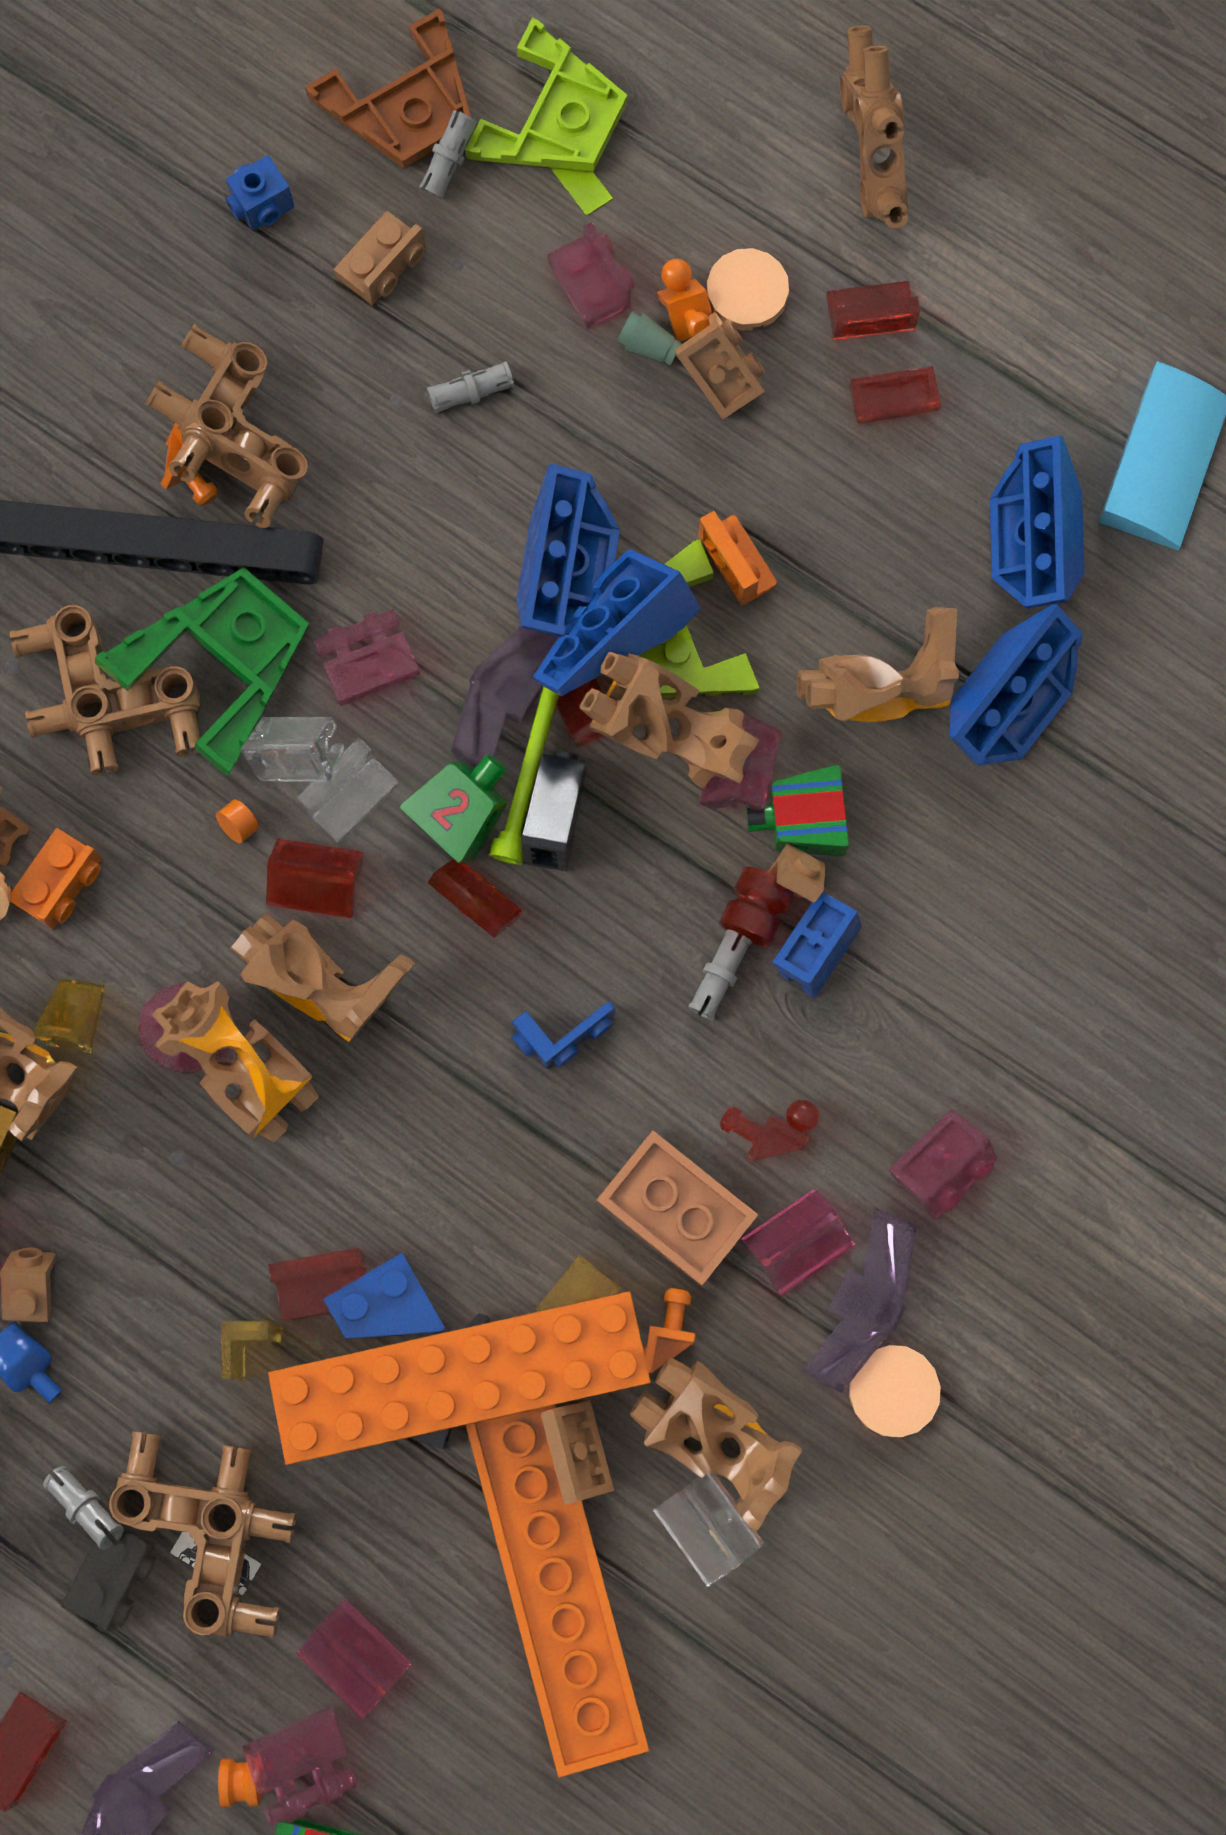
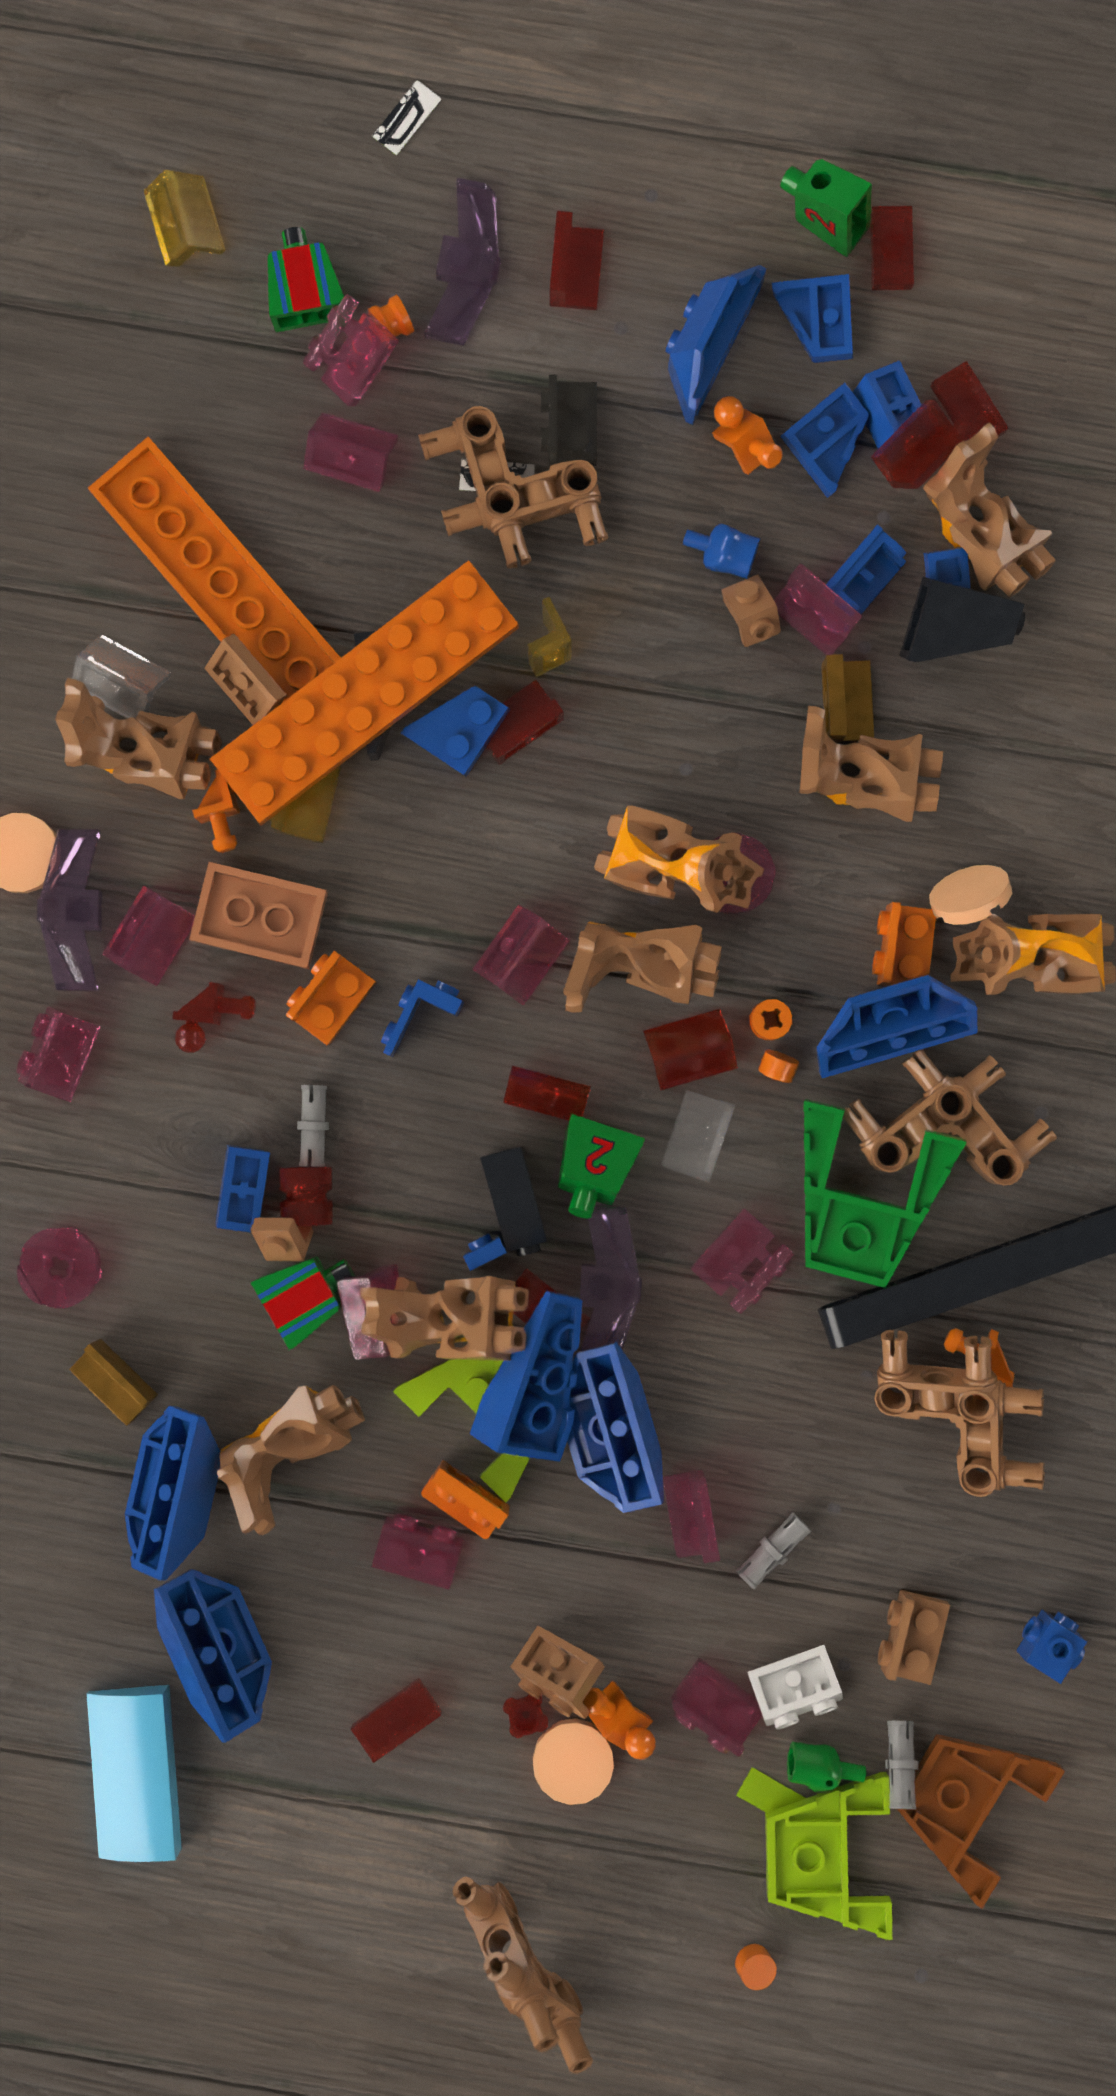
camera: 155 degrees right, 10 degrees up
clear yellow slope [34,978,104,1053] -> none
light grey pin [43,1466,124,1550] -> none
clear hinge [241,717,344,782] -> none
lime piece [489,686,559,865] -> none
sand green cone [617,311,682,365] -> none
clear red panel [826,281,920,340] -> none
none -> clear pink plate [17,1227,102,1309]
none -> pearl gold panel [69,1339,158,1426]
none -> orange bracket [286,950,377,1046]
none -> clear pink bracket [371,1514,464,1590]
none -> blue plate [463,1233,507,1271]
none -> clear pink panel [472,904,570,1006]
none -> clear red plate [503,1694,548,1738]
none -> clear pink bracket [663,1469,720,1563]
none -> orange piece [735,1944,777,1990]
none -> white bracket [747,1645,843,1729]
none -> orange wheel [749,999,792,1040]
none -> green piece [787,1741,866,1792]
none -> blue wedge [816,975,978,1078]

